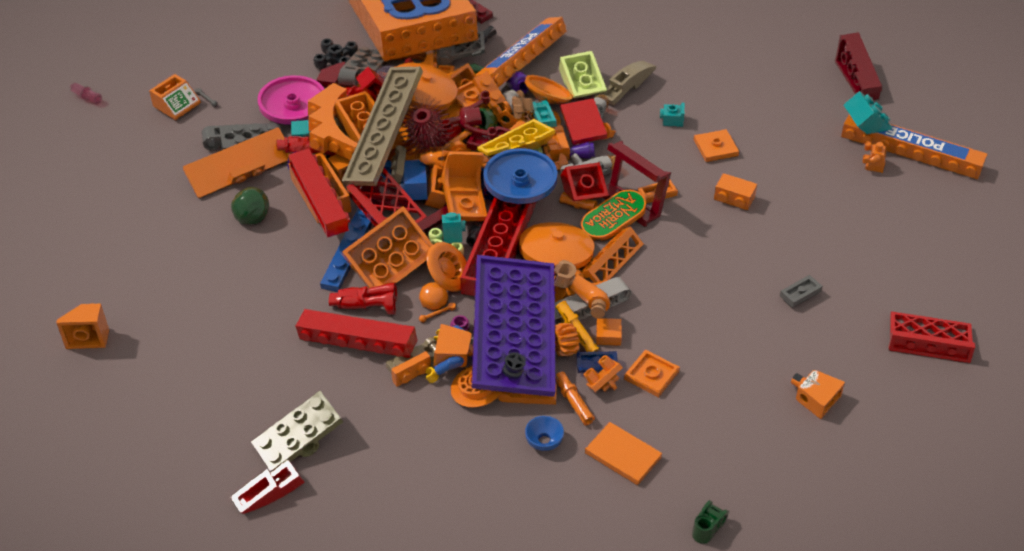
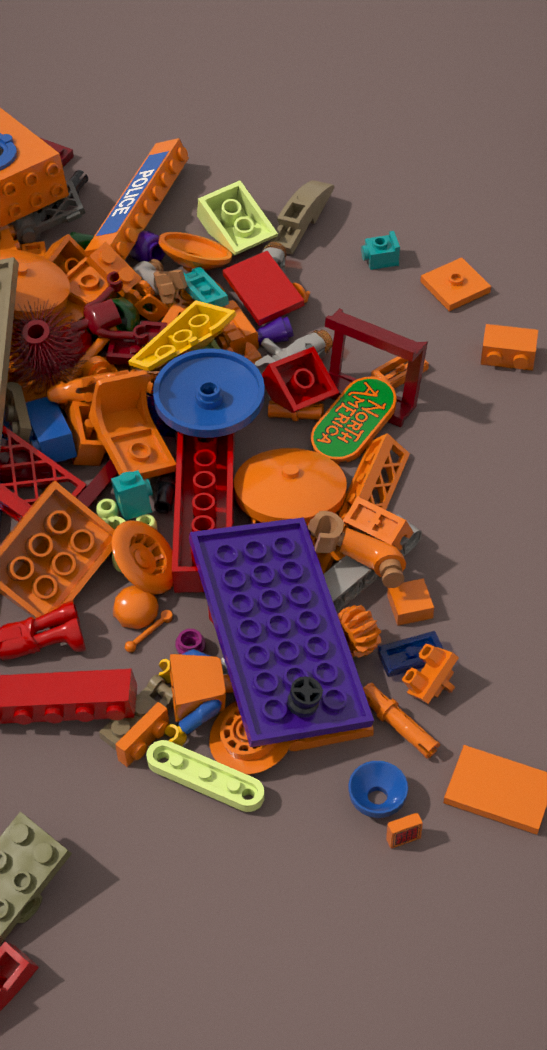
camera: 15 degrees left, 5 degrees up
light orange pin [555,300,599,356] -> none
orange tile [624,349,680,398] -> none
none -> yellowish green plate [146,740,264,812]
none -> orange hinge [343,496,414,551]
none -> orange tile [386,813,423,849]

